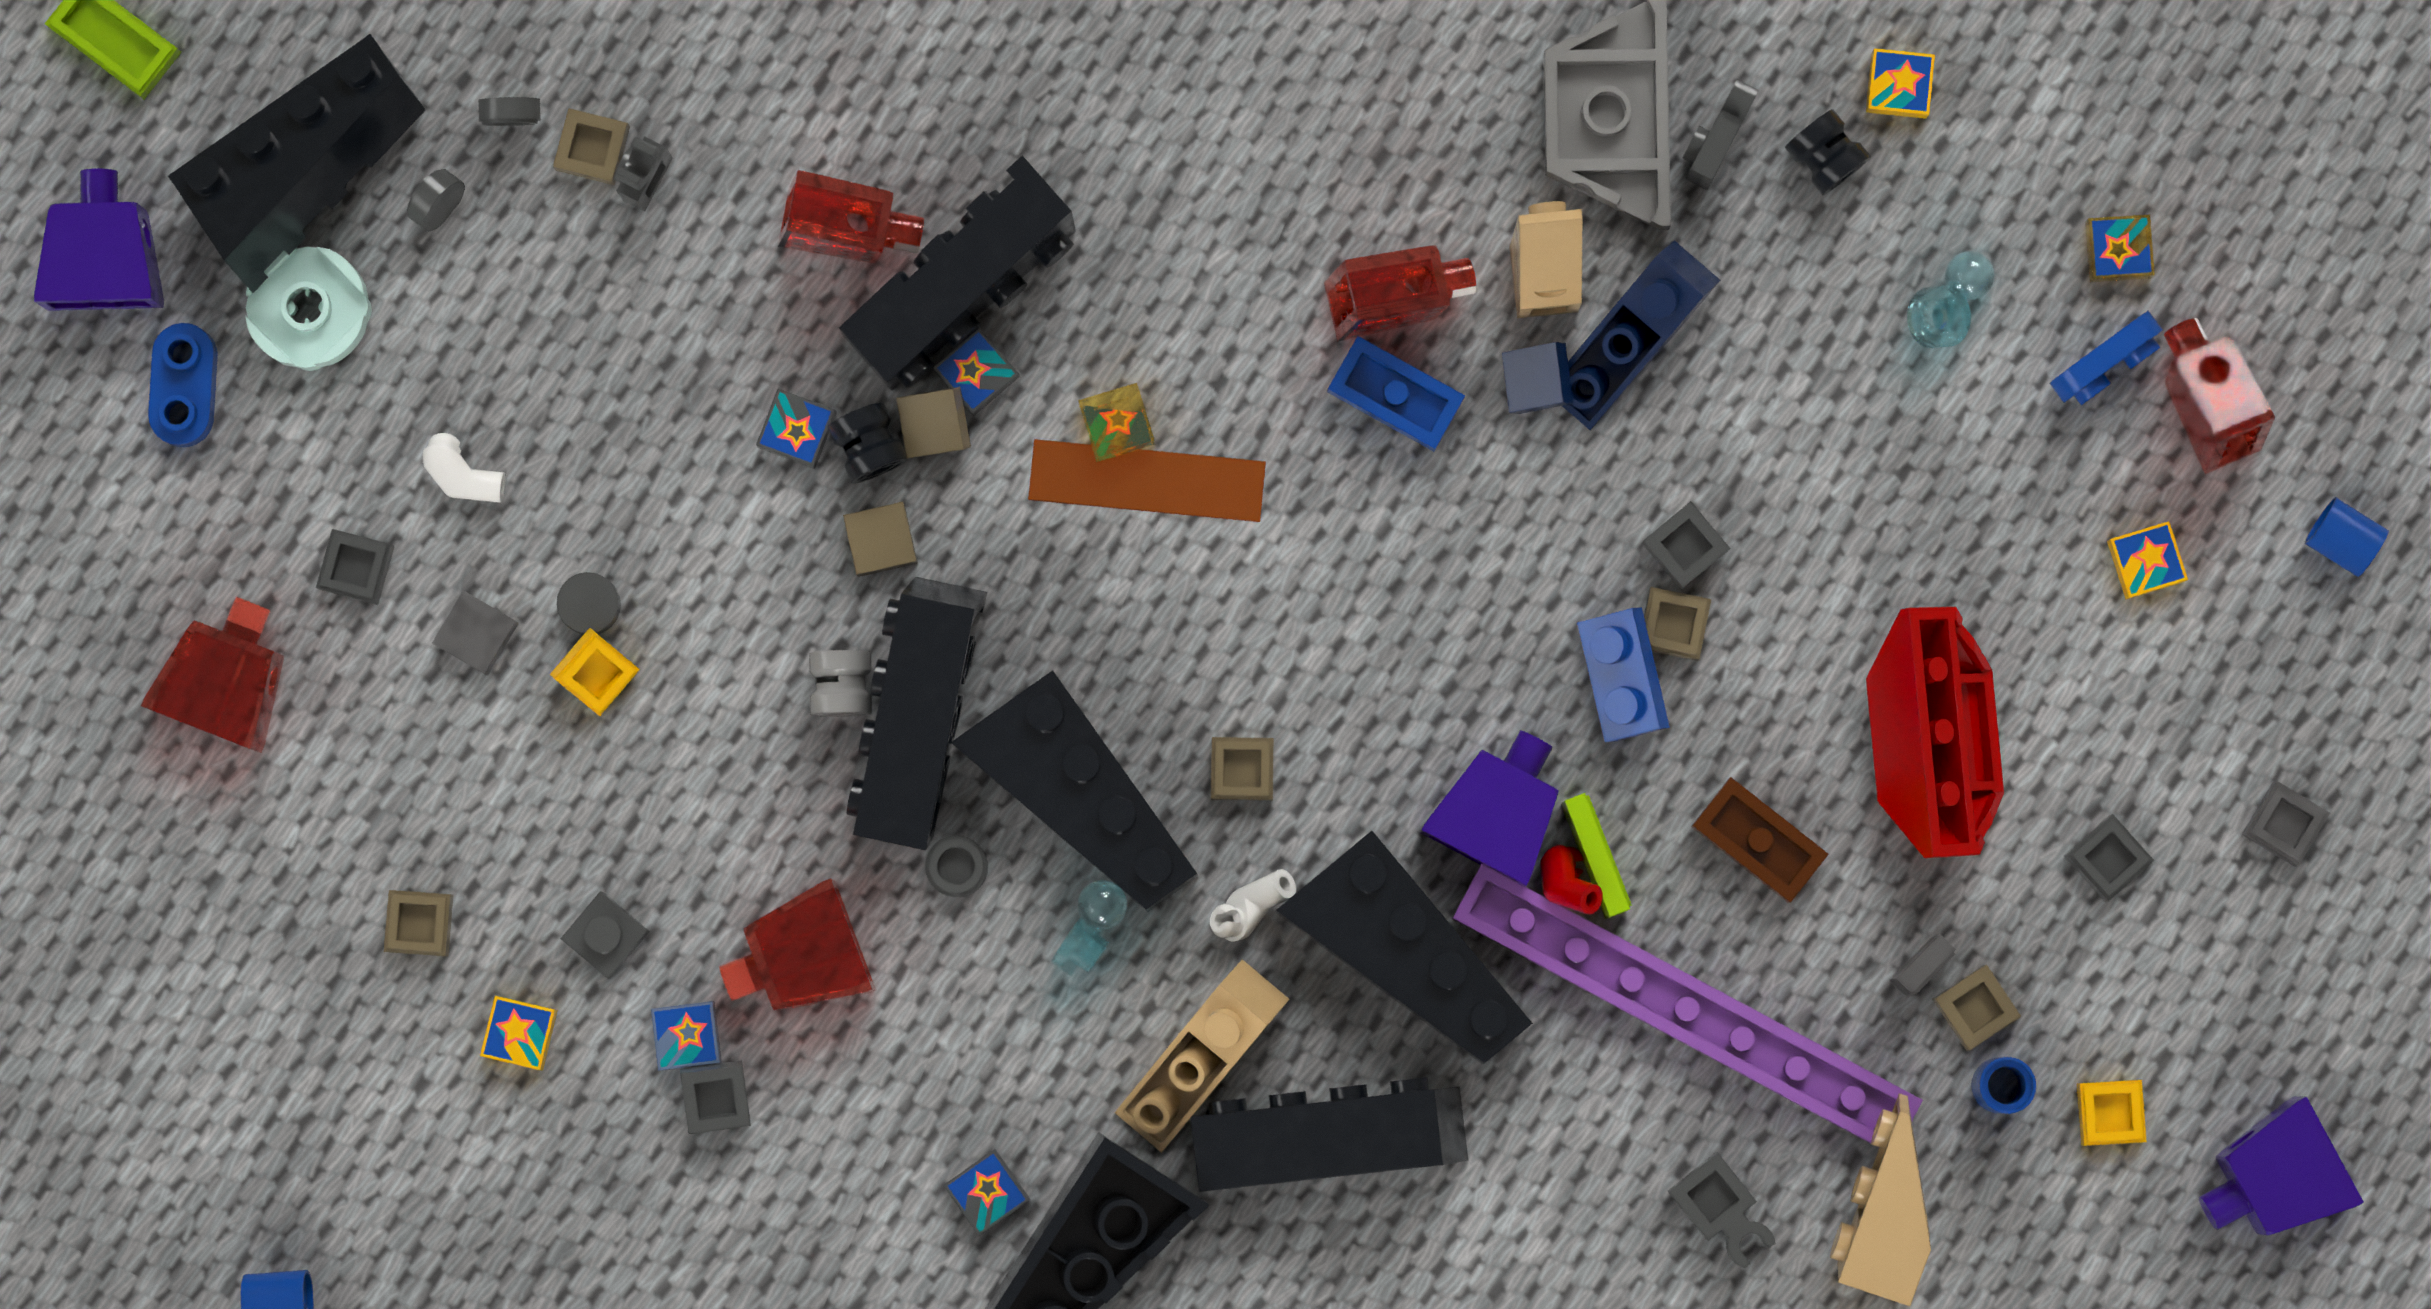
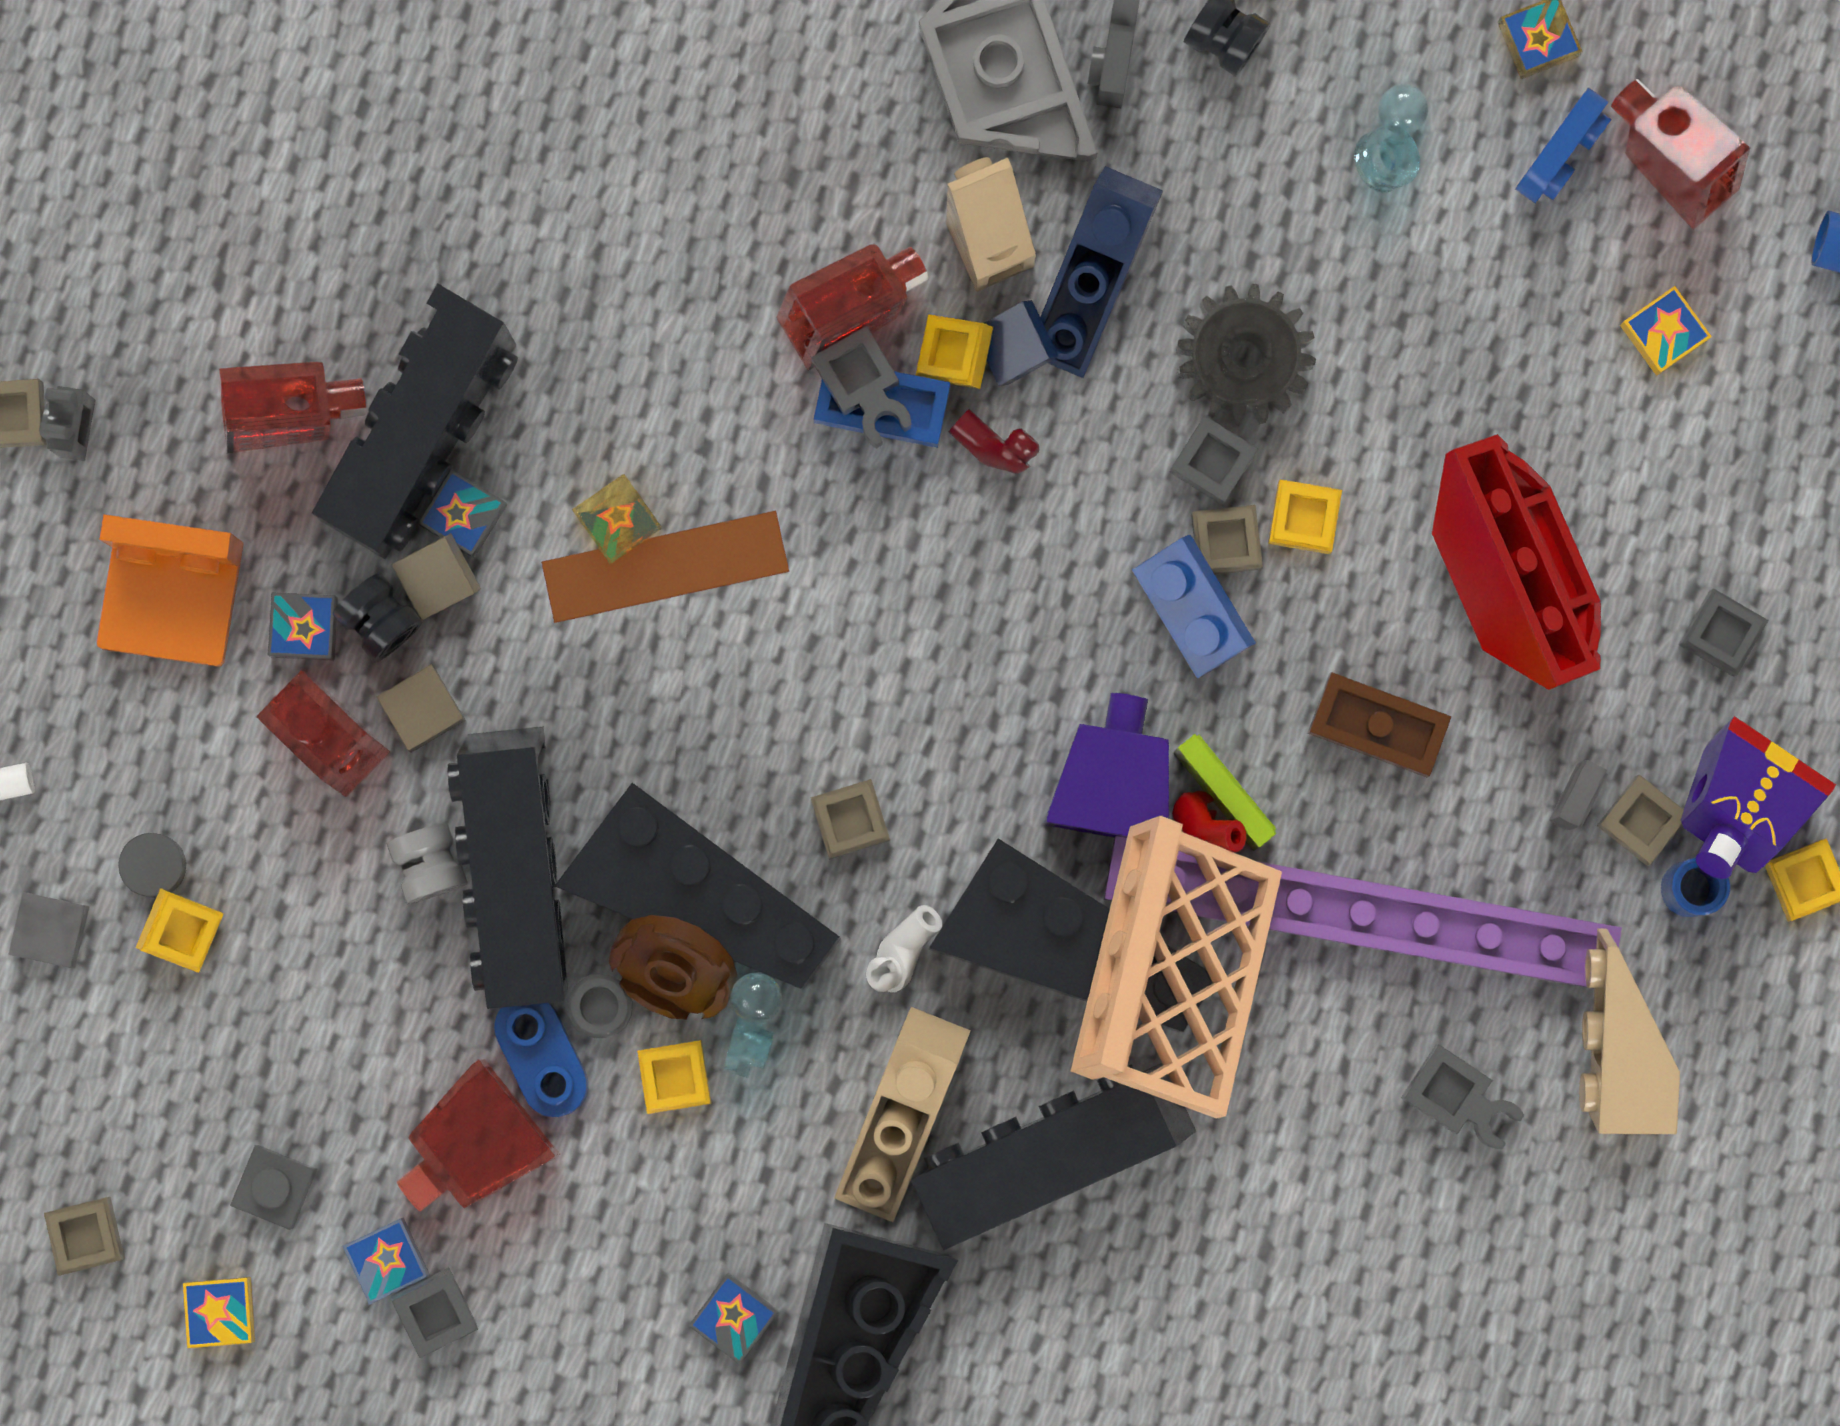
camera: 25 degrees left, 0 degrees up
none -> orange bracket [97,514,244,667]
none -> clear red torso [256,668,391,797]
none -> blue plate [494,1003,588,1117]
none -> reddish brown tile [609,915,738,1020]
none -> yellow tile [637,1040,712,1114]
none -> dark grey plate [811,326,911,449]
none -> yellow tile [915,314,993,389]
none -> dark red arm [948,409,1040,474]
none -> light nougat fence [1070,816,1282,1118]
none -> clear smoke gear [1175,284,1316,426]
none -> yellow tile [1268,479,1342,554]
none -> dark purple torso [1680,716,1836,879]

